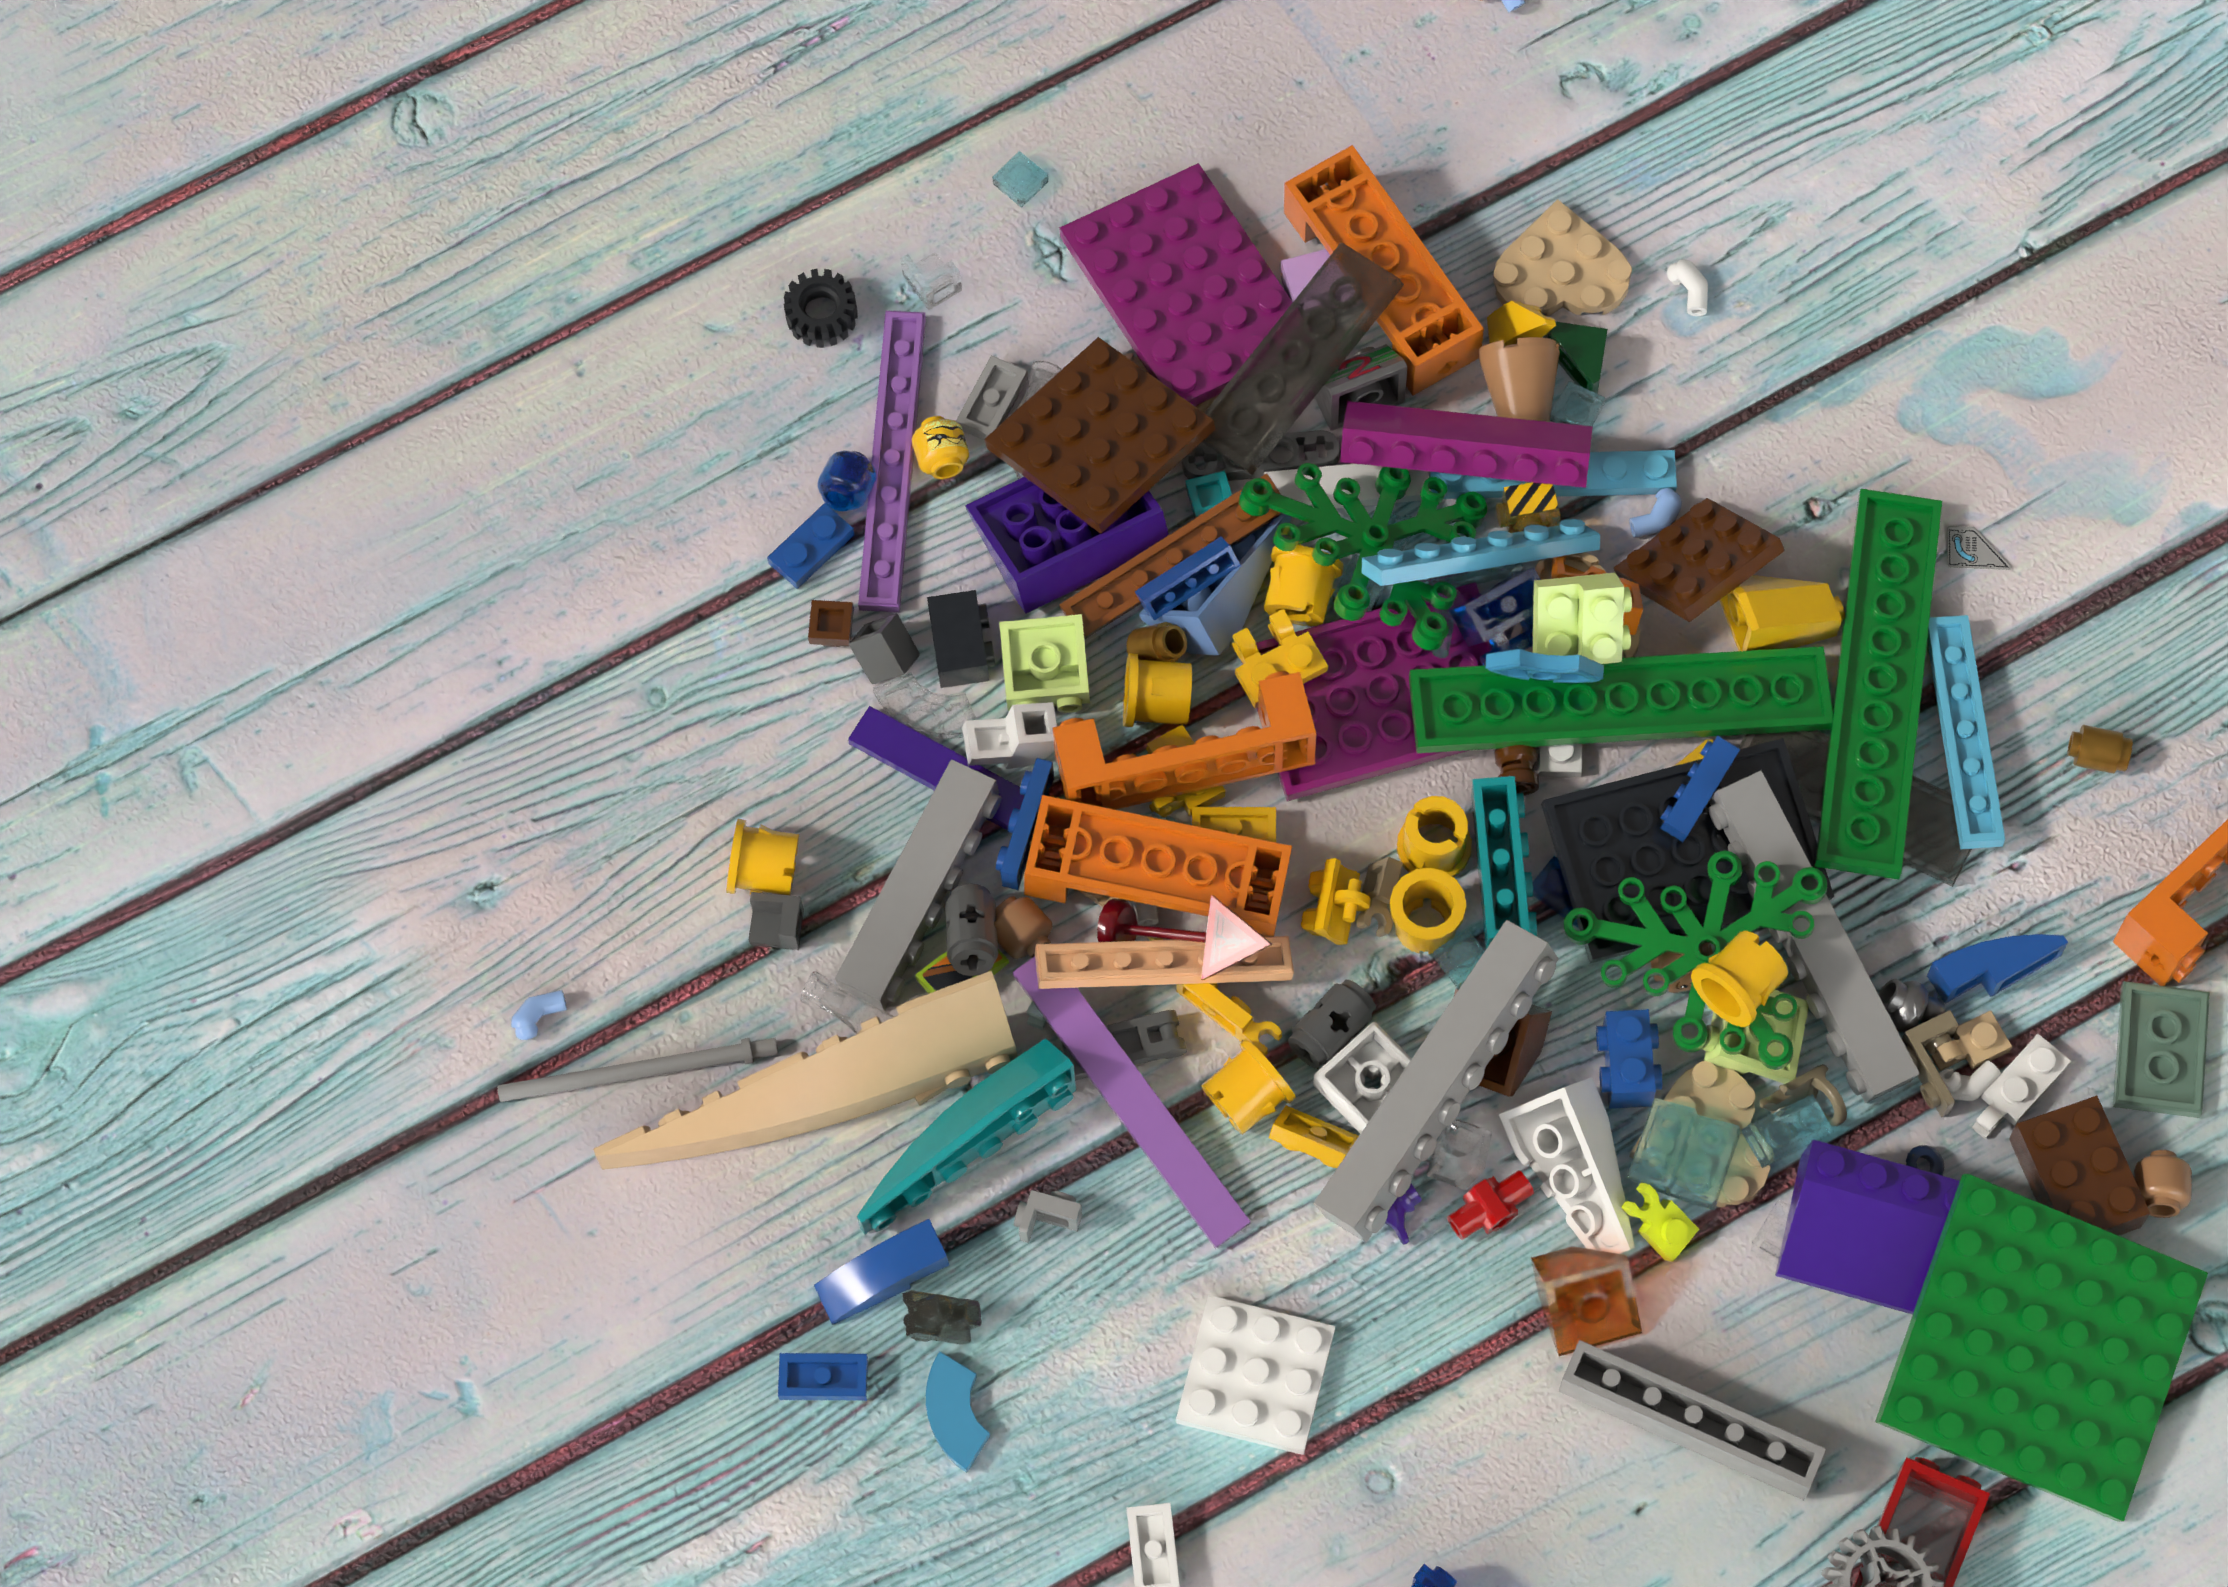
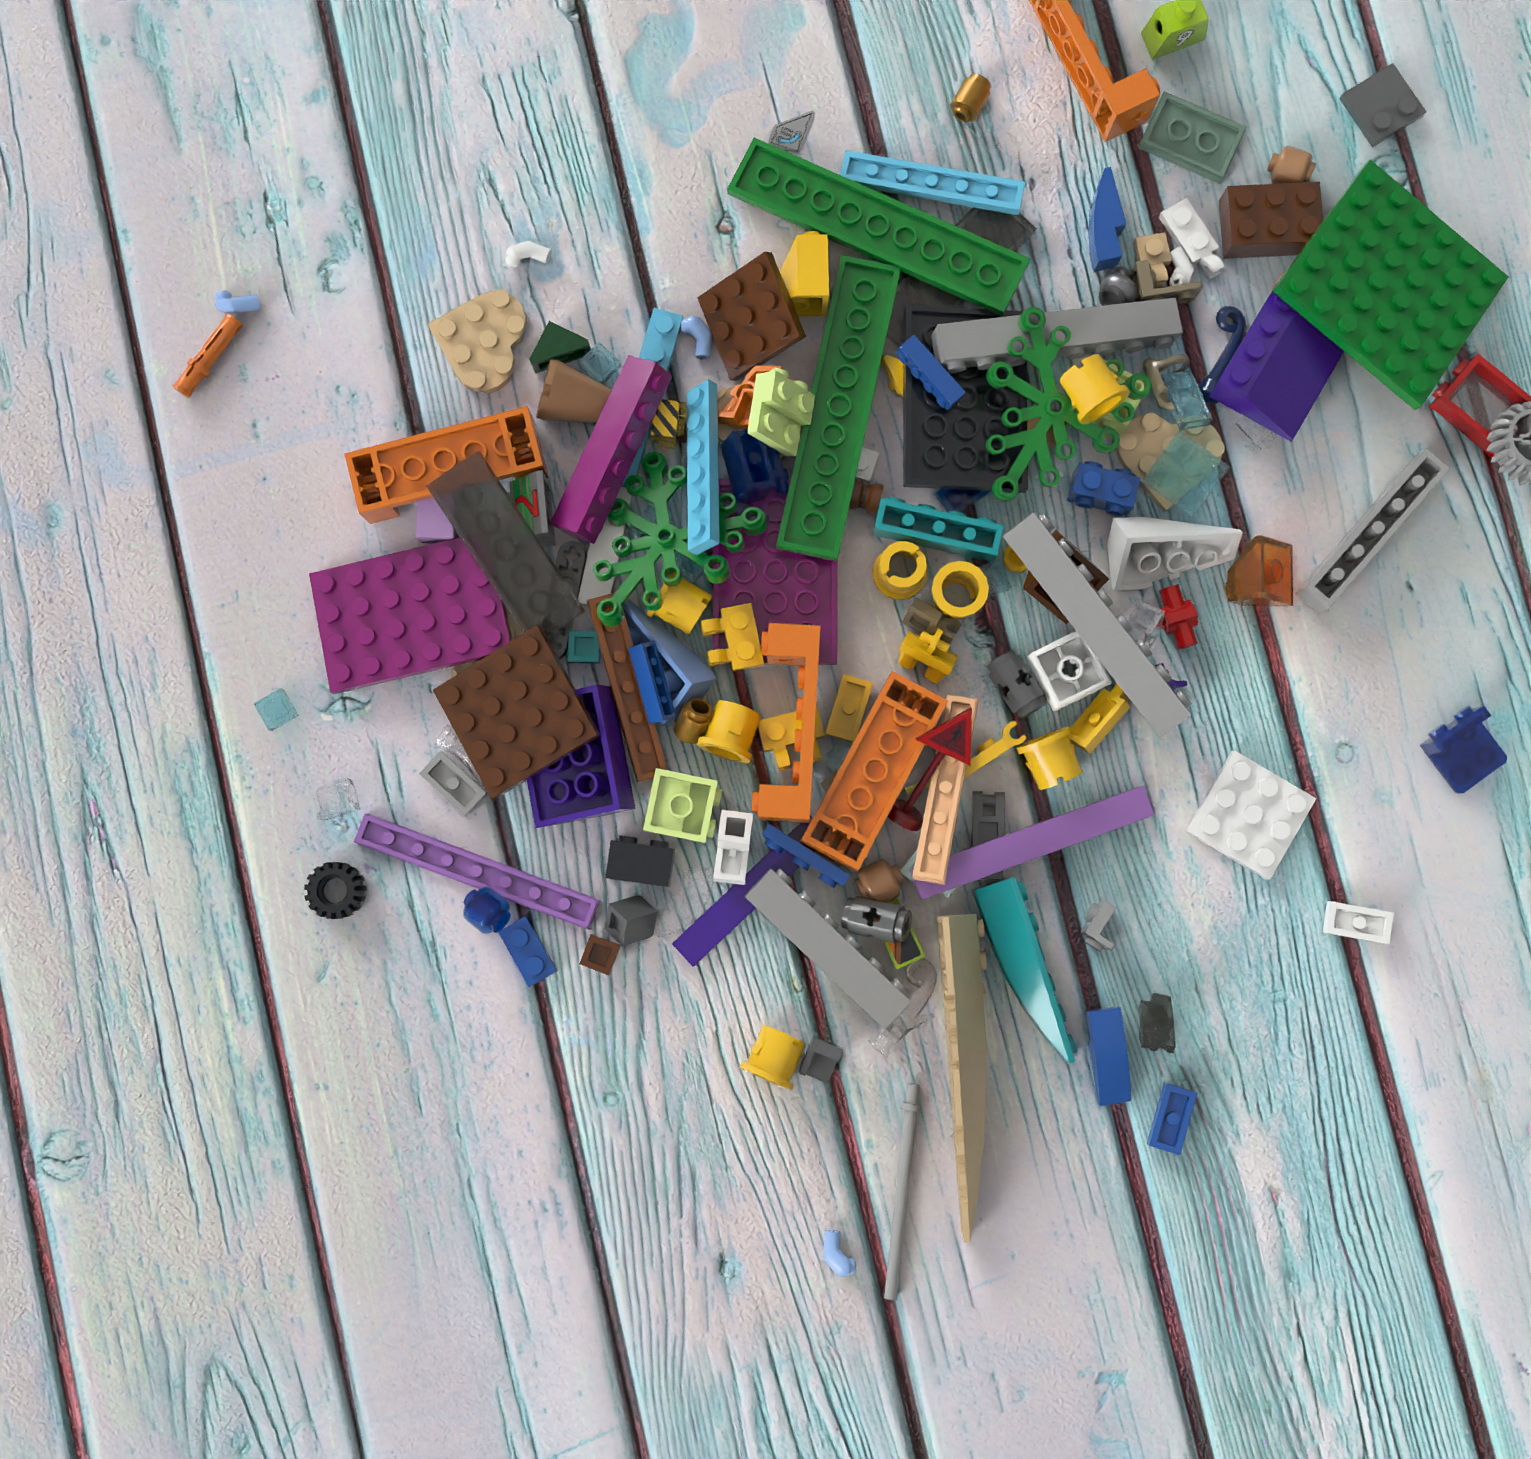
camera: 75 degrees left, 15 degrees up
yellow head [912,416,969,479] -> none
dark azure tile [926,1351,990,1473] -> none
dark azure tile [1486,649,1604,683] -> none
yellow slope [1487,300,1556,347] -> none
neon yellow plate [1621,1183,1699,1262] -> none

